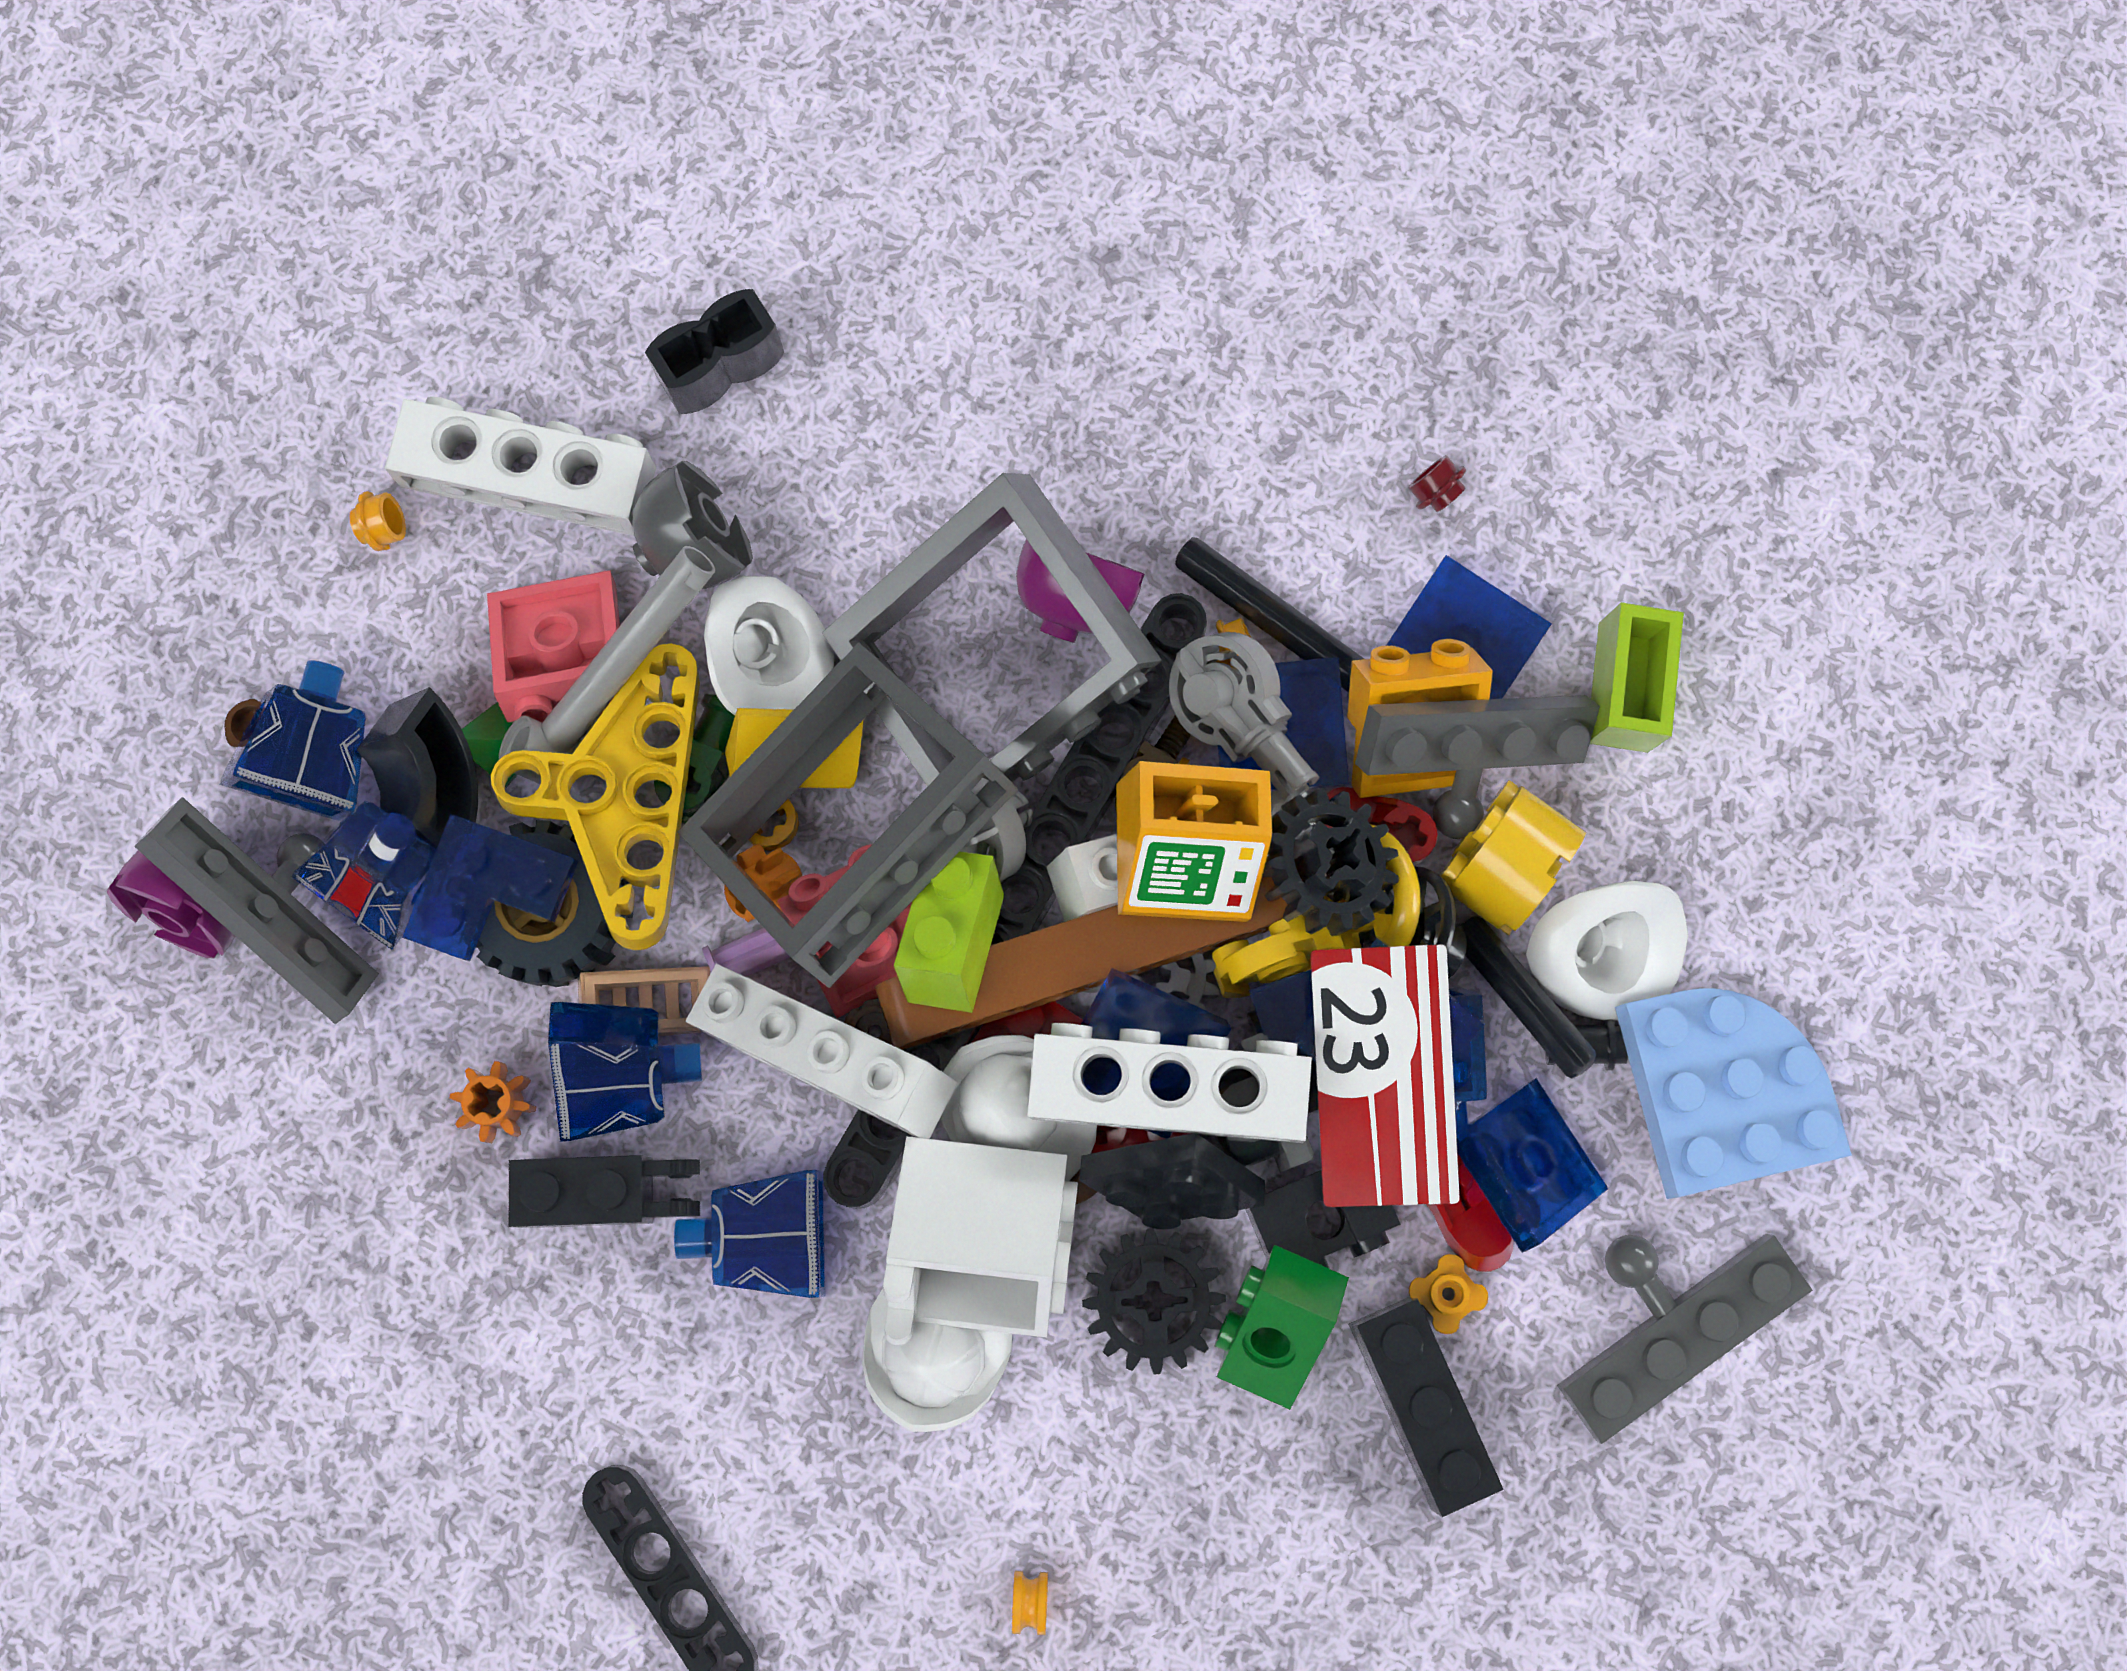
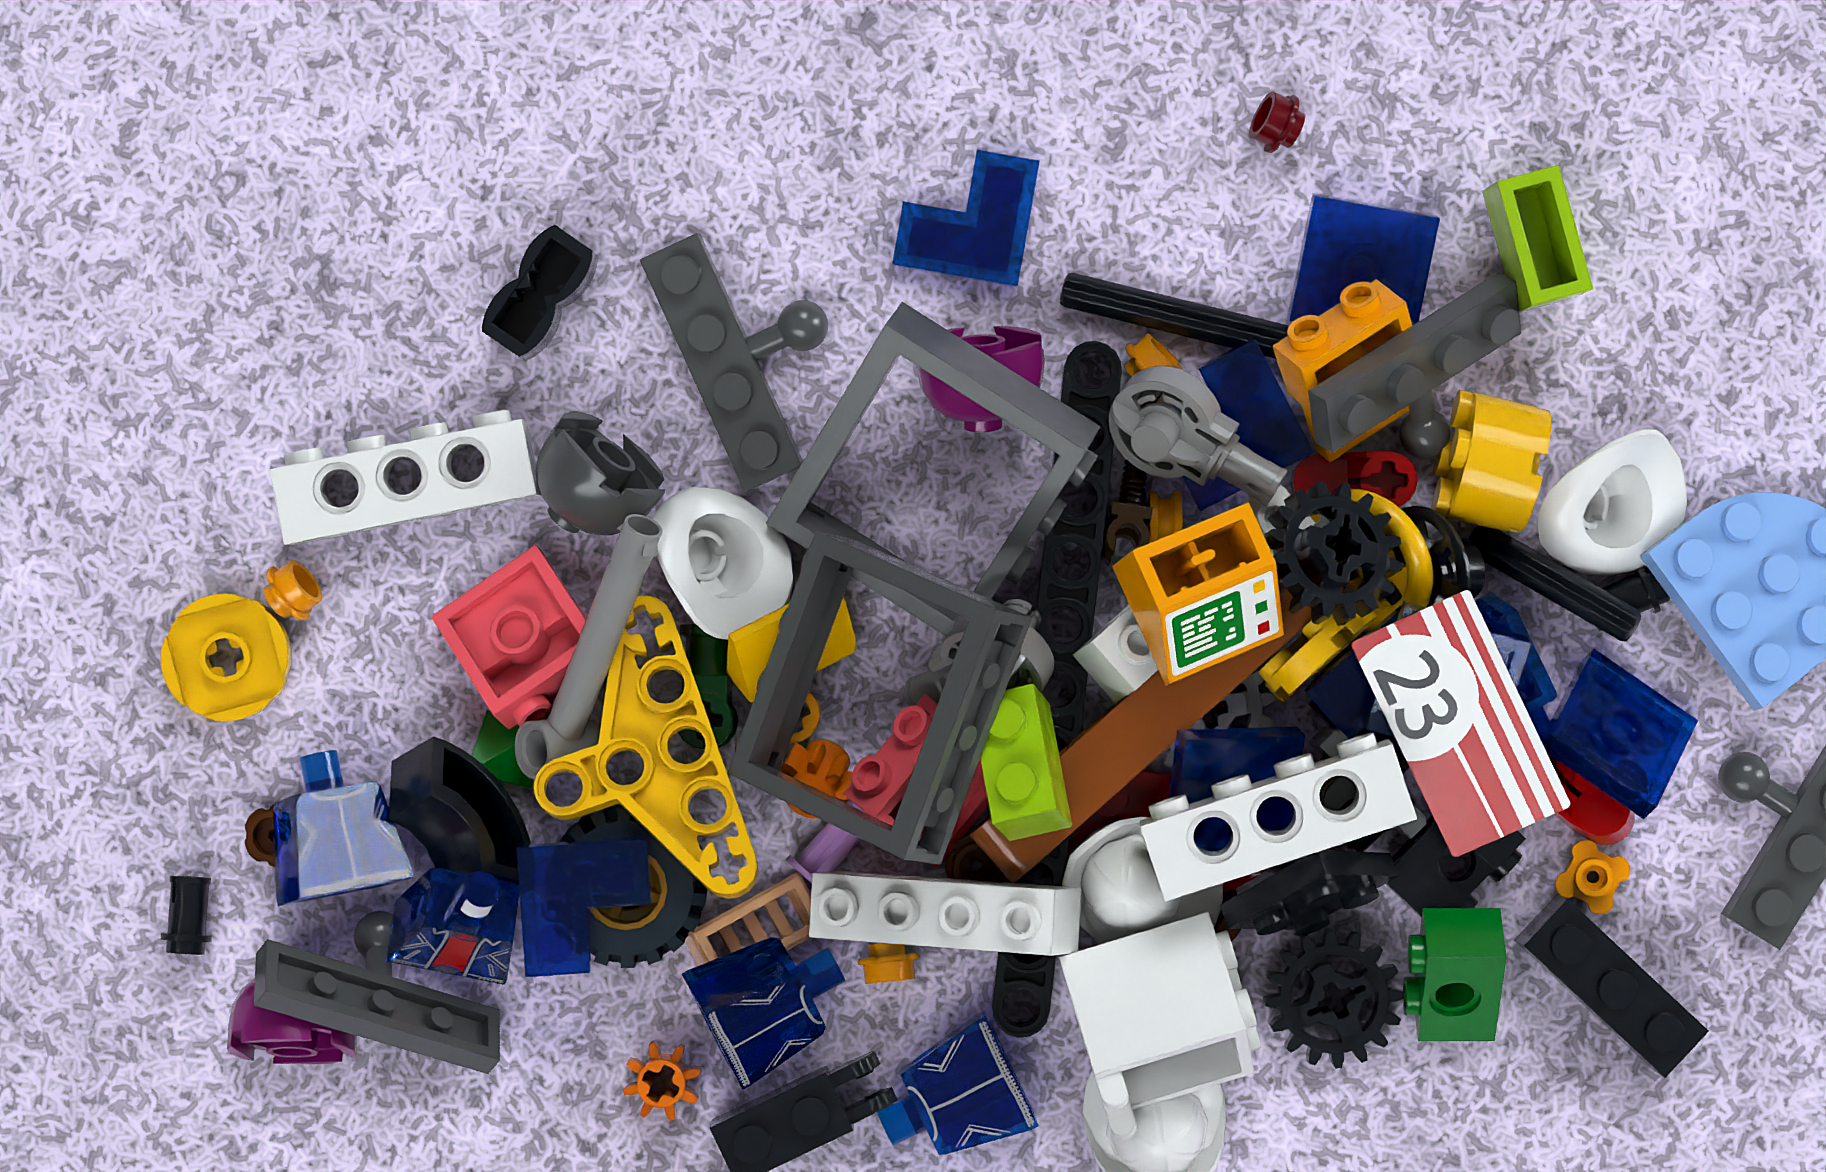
camera: 30 degrees left, 10 degrees up
none -> yellow plate [160,594,292,722]
none -> black pin [161,876,212,955]
none -> dark grey plate [640,233,828,492]
none -> light orange plate [857,943,920,984]
none -> clear blue plate [892,150,1040,288]

